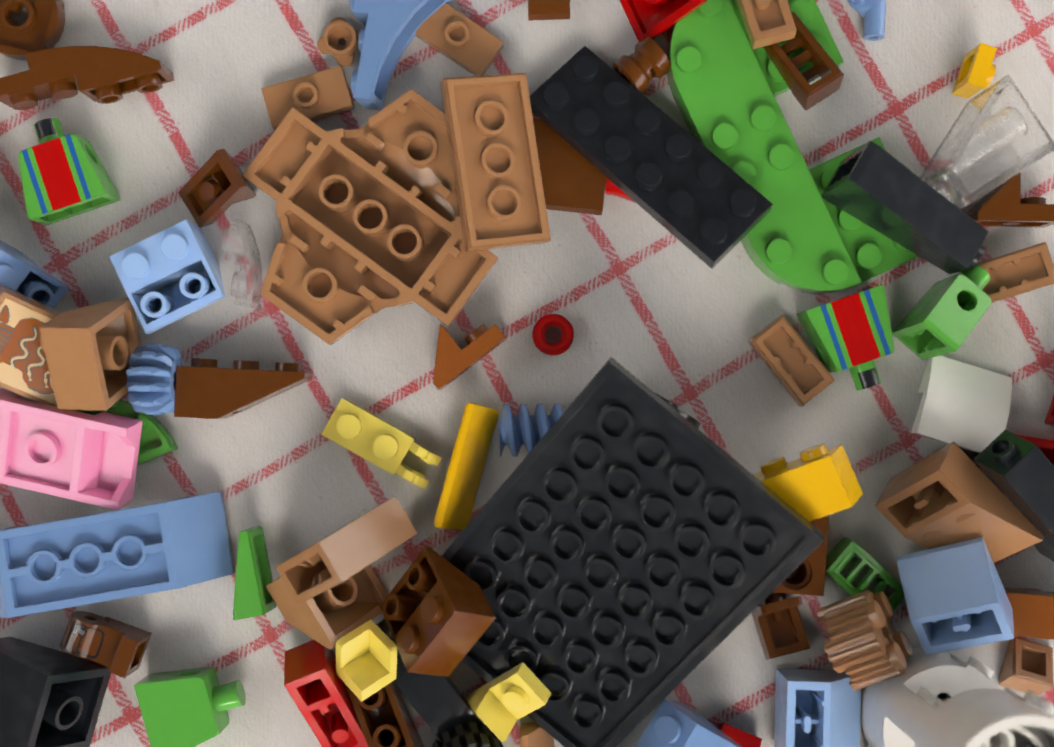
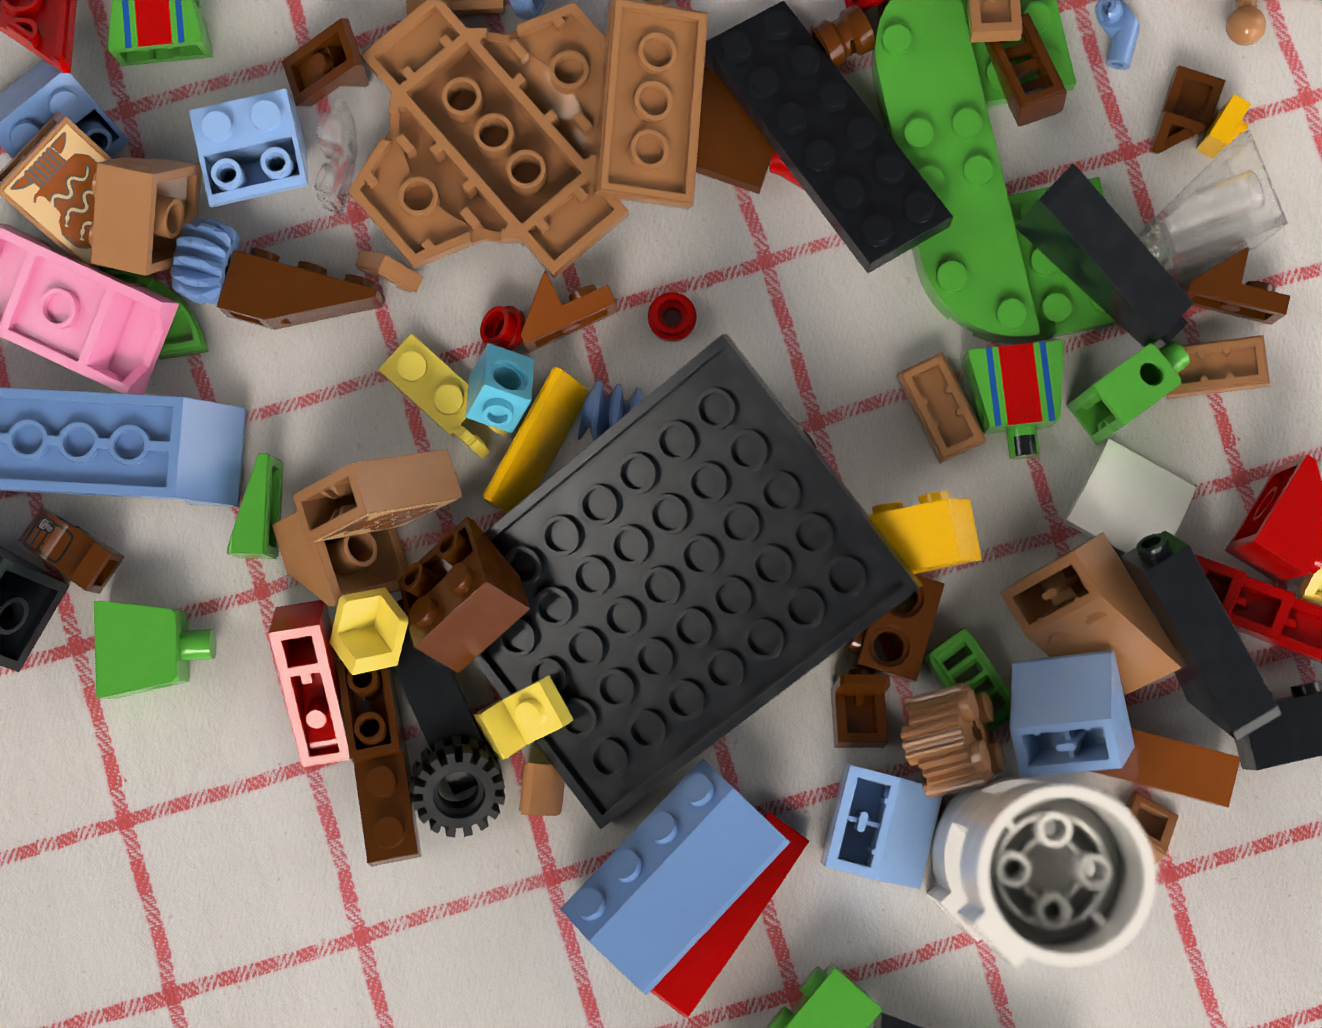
camera: 15 degrees right, 5 degrees down
none -> medium nougat tile [355,250,423,293]
none -> medium azure brick [465,343,534,433]
none -> red plate [480,305,526,351]
none -> reddish brown slope [1149,65,1226,155]

